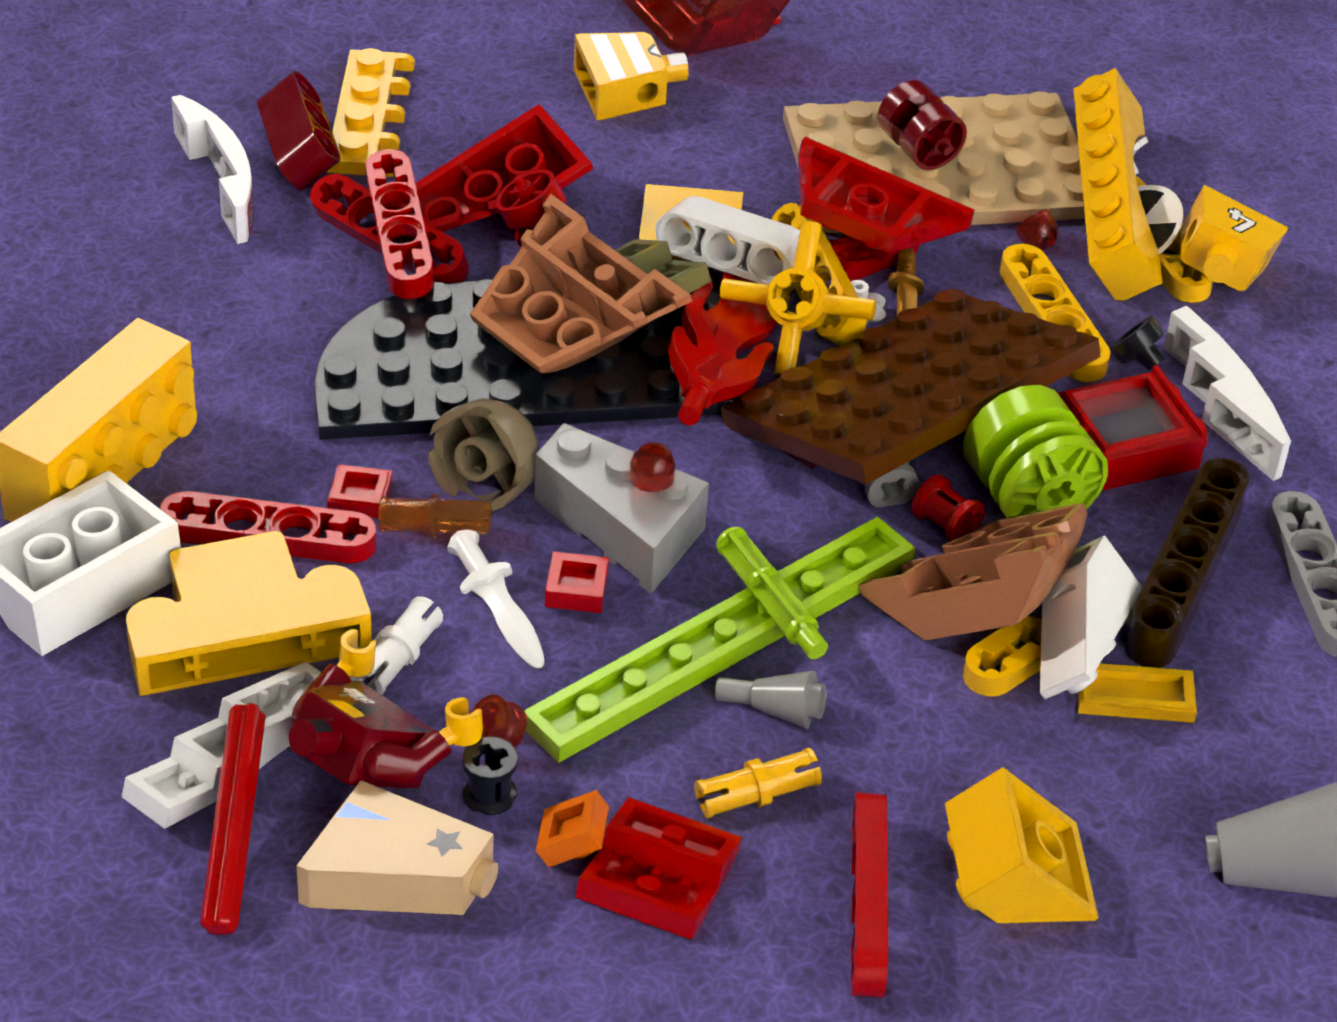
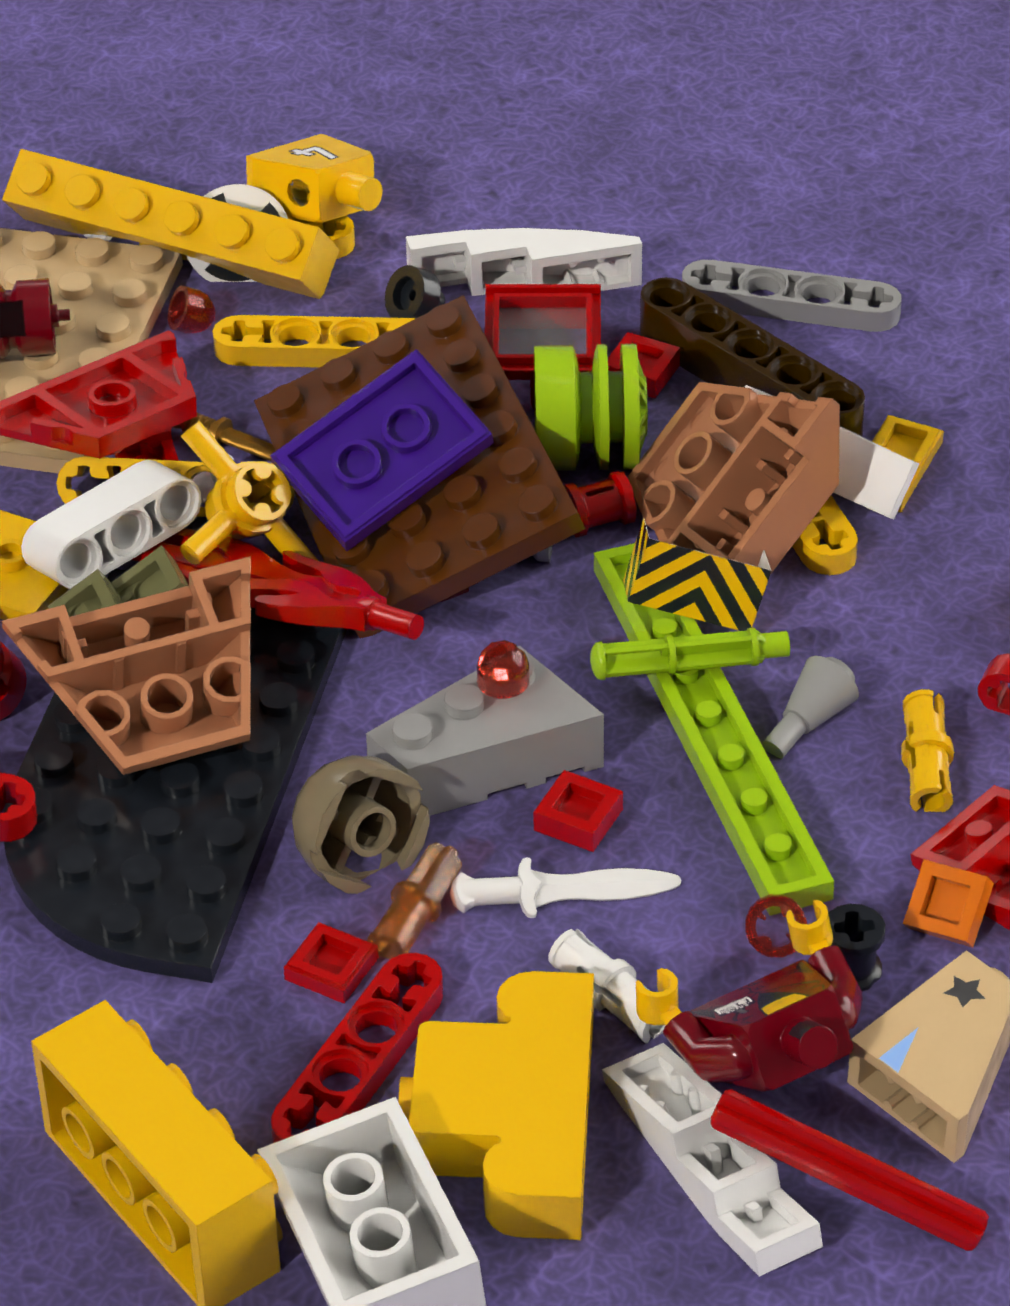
camera: 65 degrees left, 0 degrees up
none -> dark purple tile [270,349,494,551]
none -> red plate [608,332,680,399]
none -> sticker [623,518,772,631]

